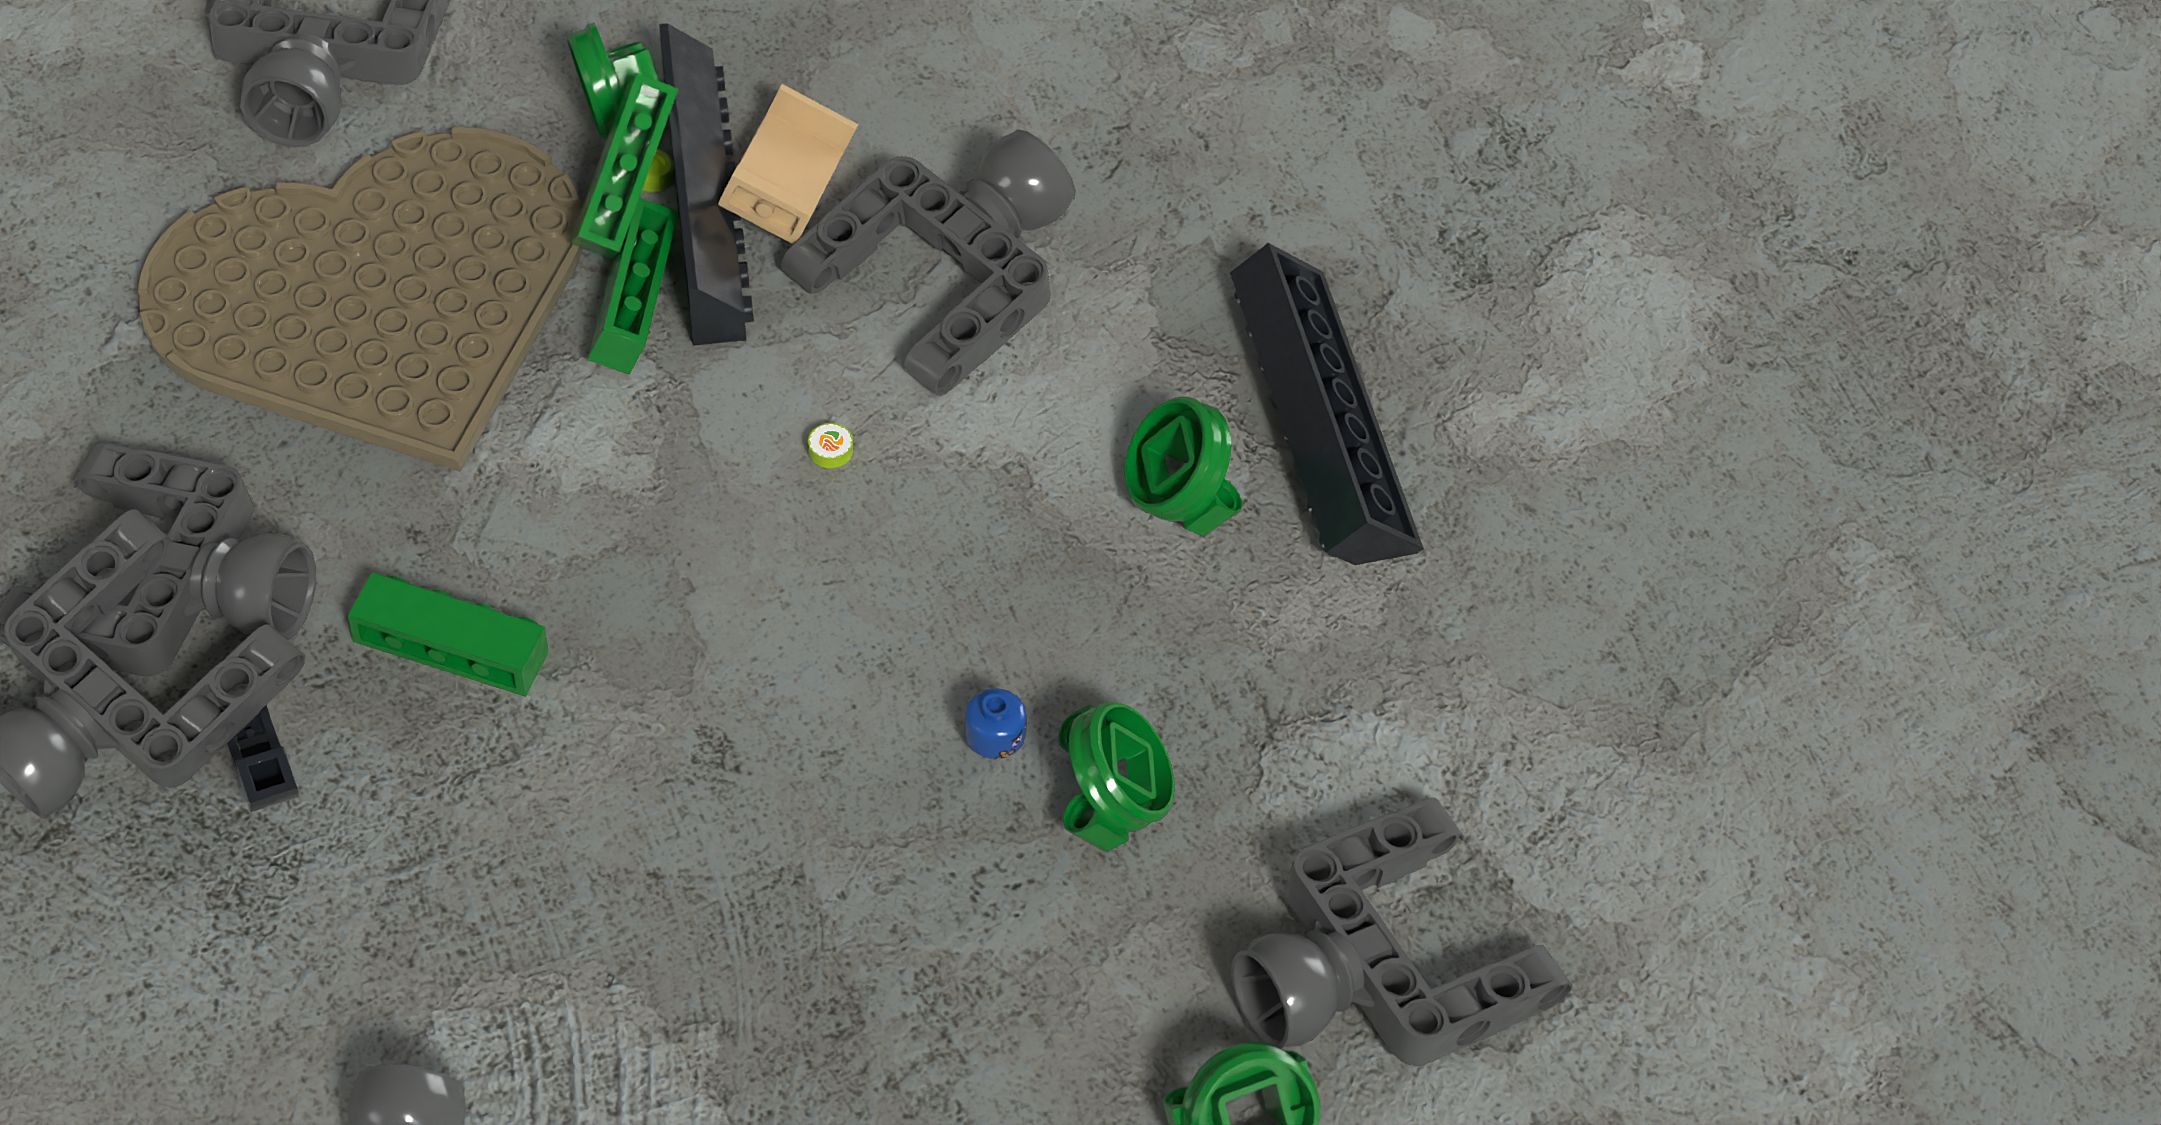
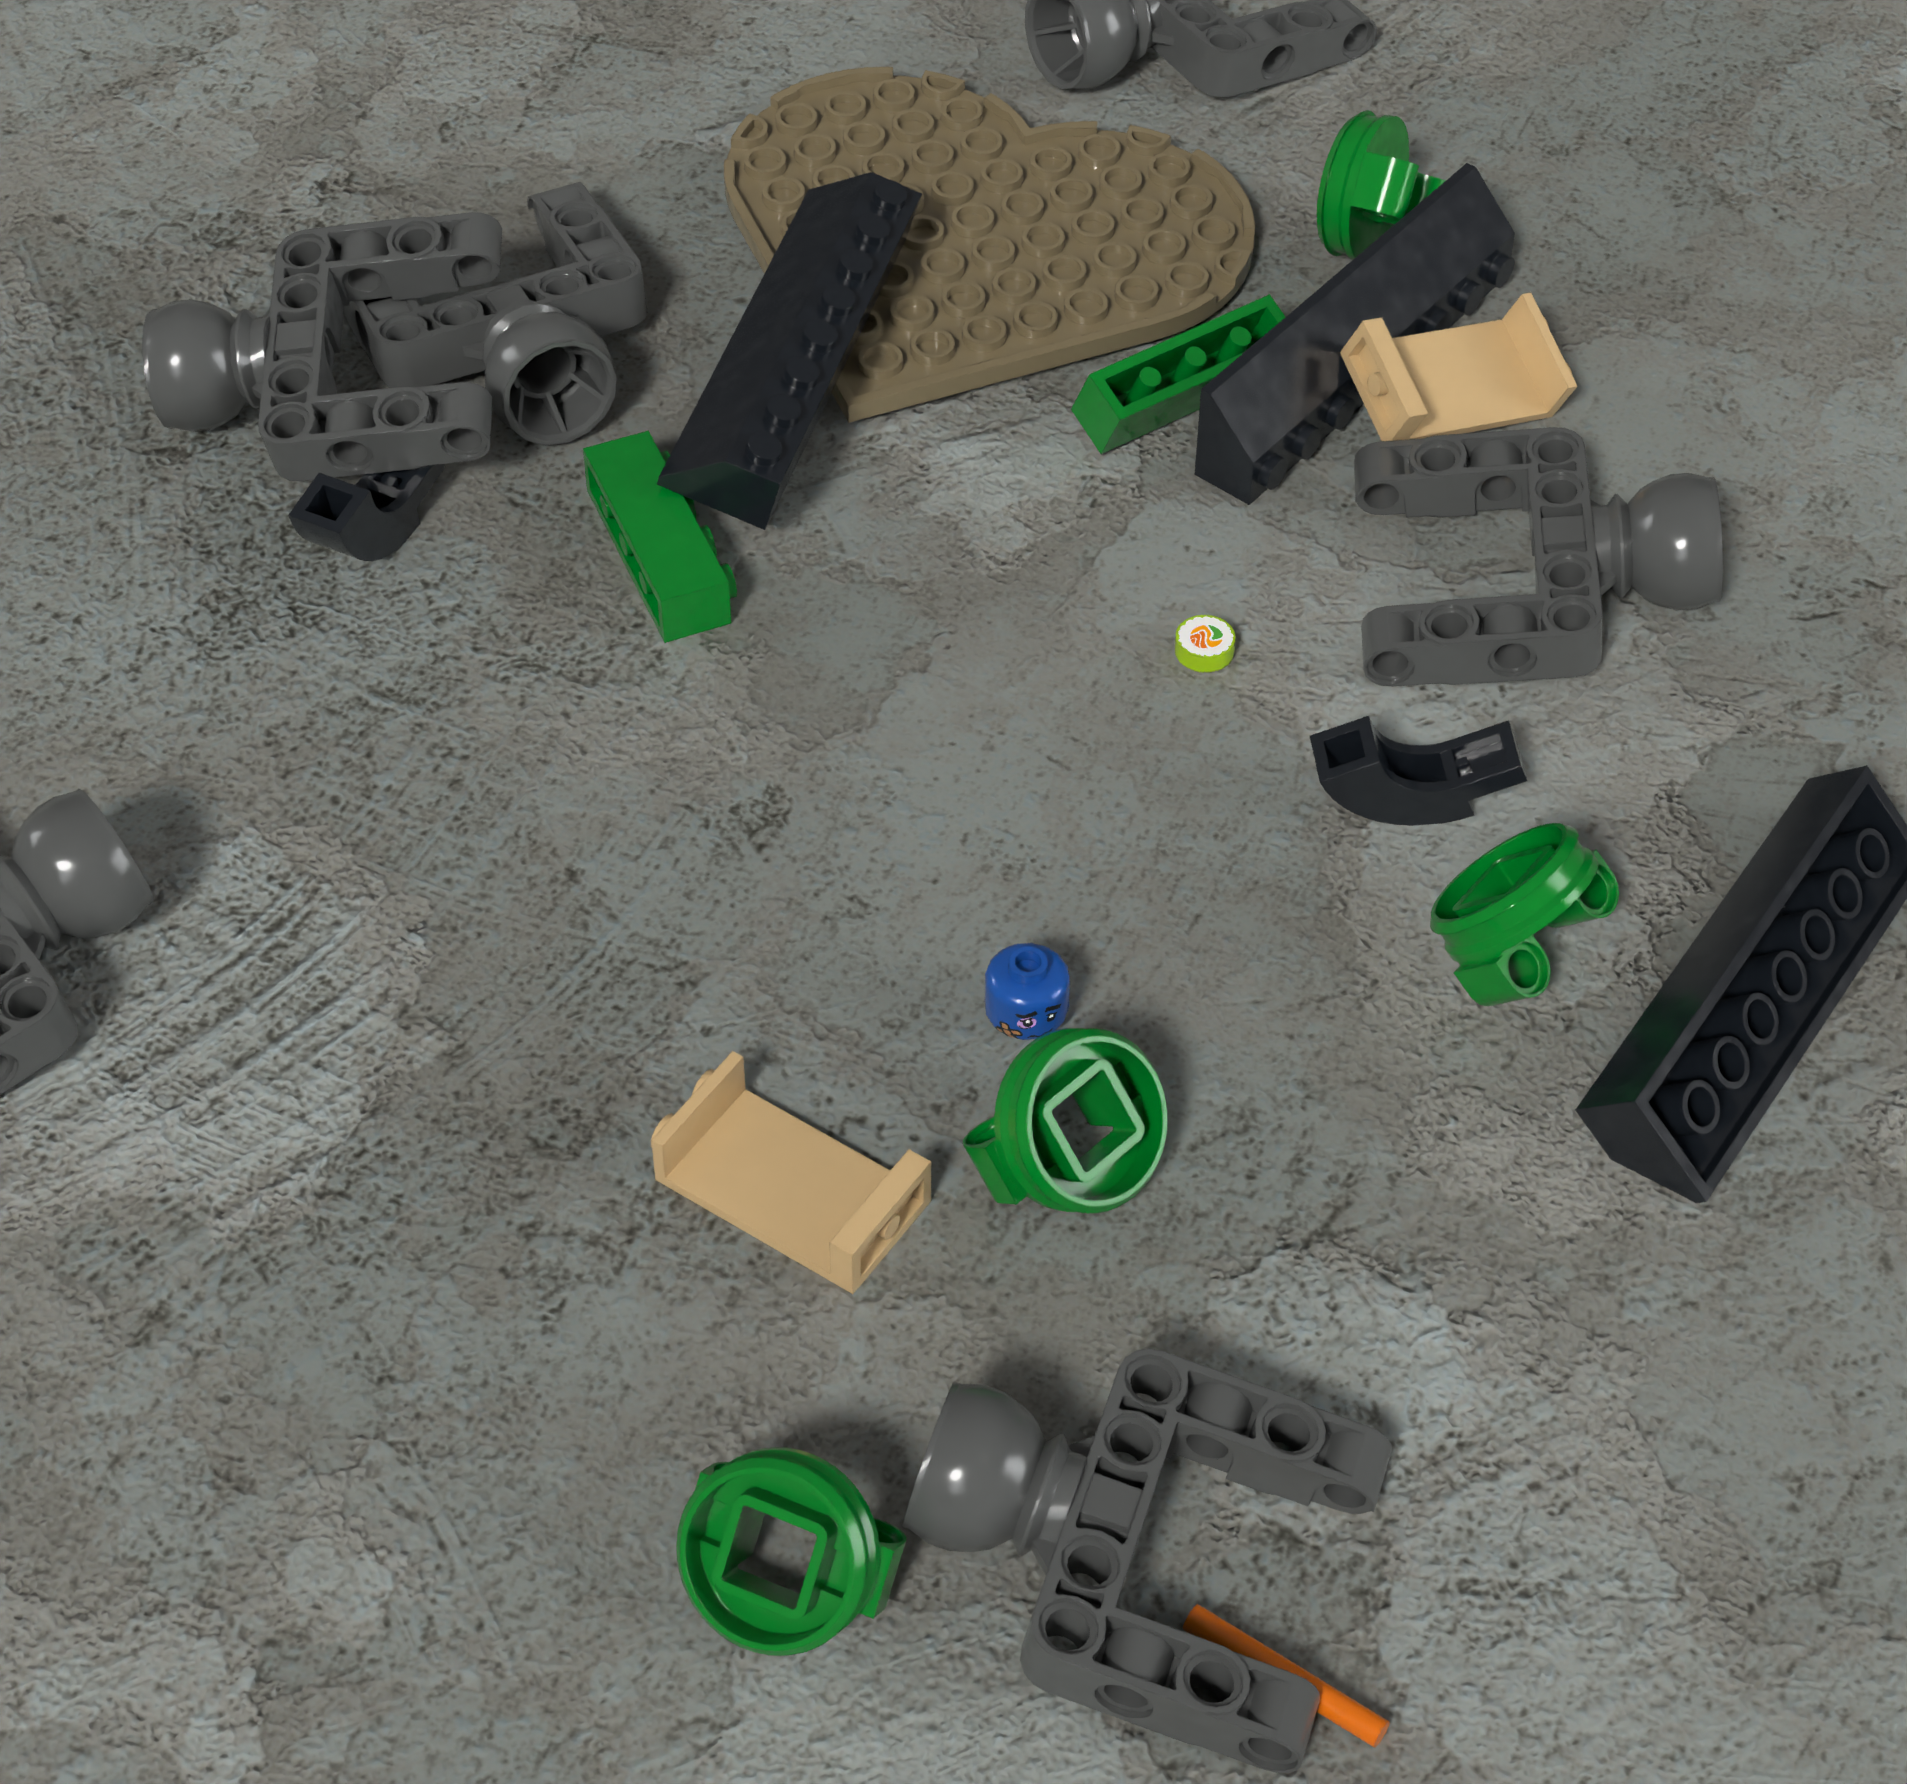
camera: 50 degrees right, 5 degrees down
green brick [570,72,678,259] -> none
none -> tan panel [651,1051,931,1294]
none -> black slope [657,172,922,530]
none -> orange bar [1183,1604,1390,1748]
none -> black arch [1310,716,1527,826]

